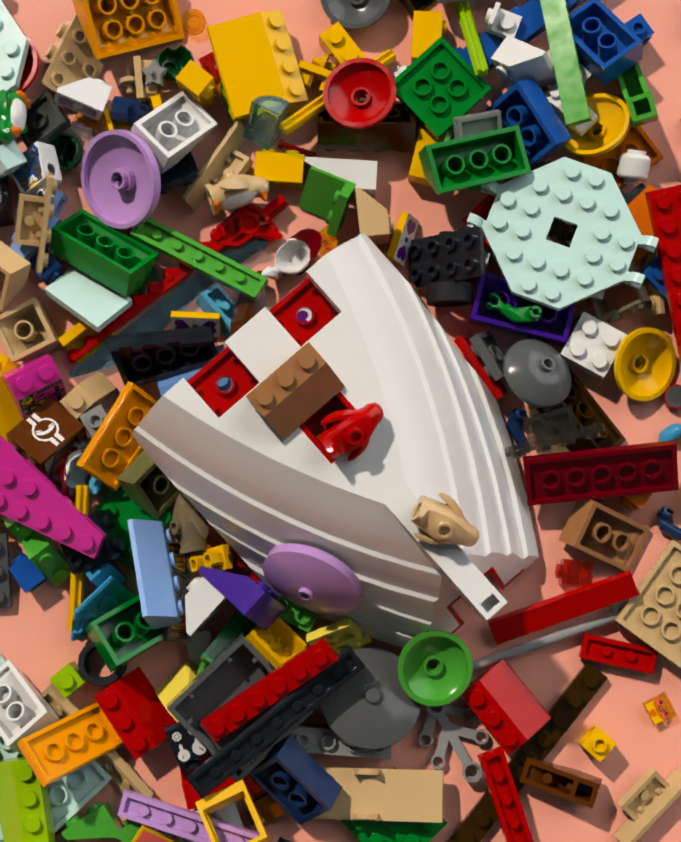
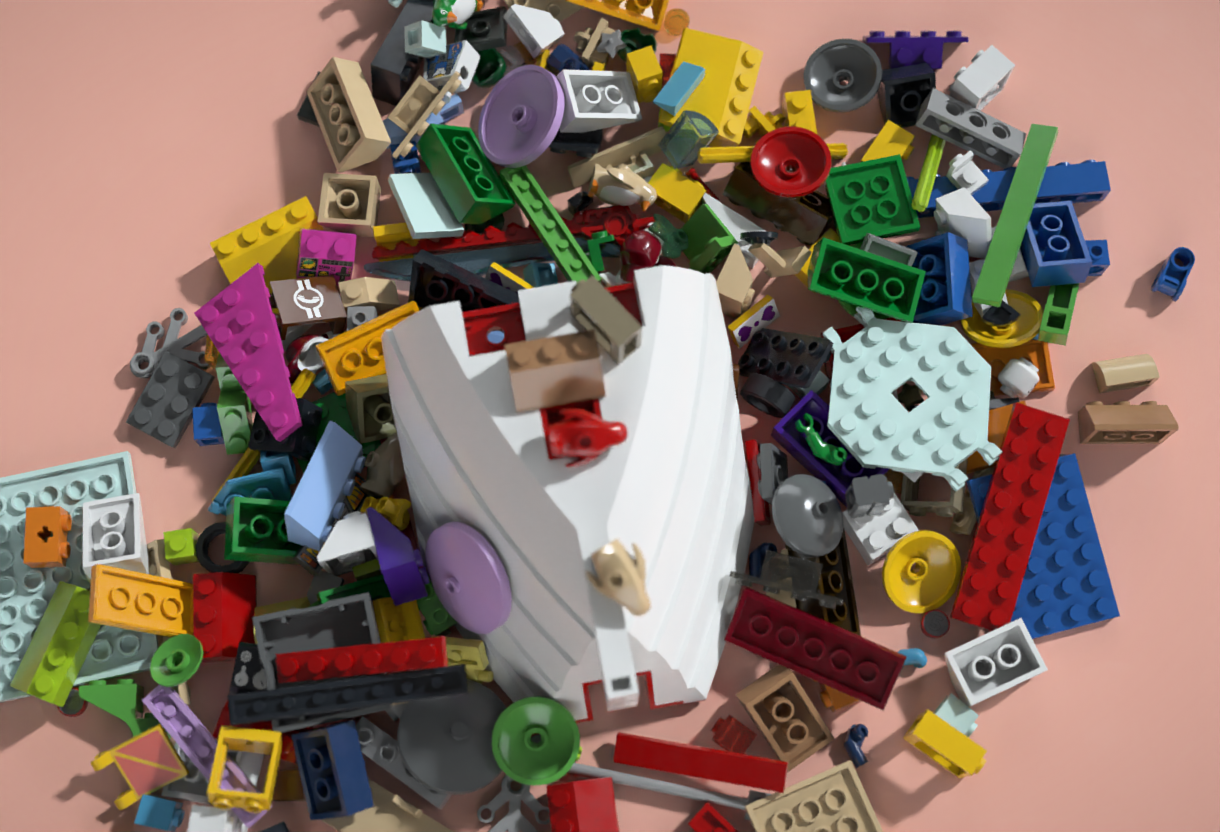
camera: 25 degrees right, 10 degrees down
none -> bright green dish [150,634,203,687]
none -> lime tile [352,558,382,581]
none -> black tile [568,191,594,215]
none -> dark tan window [570,275,642,365]
none -> green bracket [584,230,614,272]
none -> dark red hair [620,223,666,283]
none -> clear green plate [648,214,688,259]
none -> medium azure slope [653,62,705,116]
none -> tan piece [740,231,812,278]
none -> dark grey brick [845,474,894,518]
none -> black tile [981,300,1021,326]

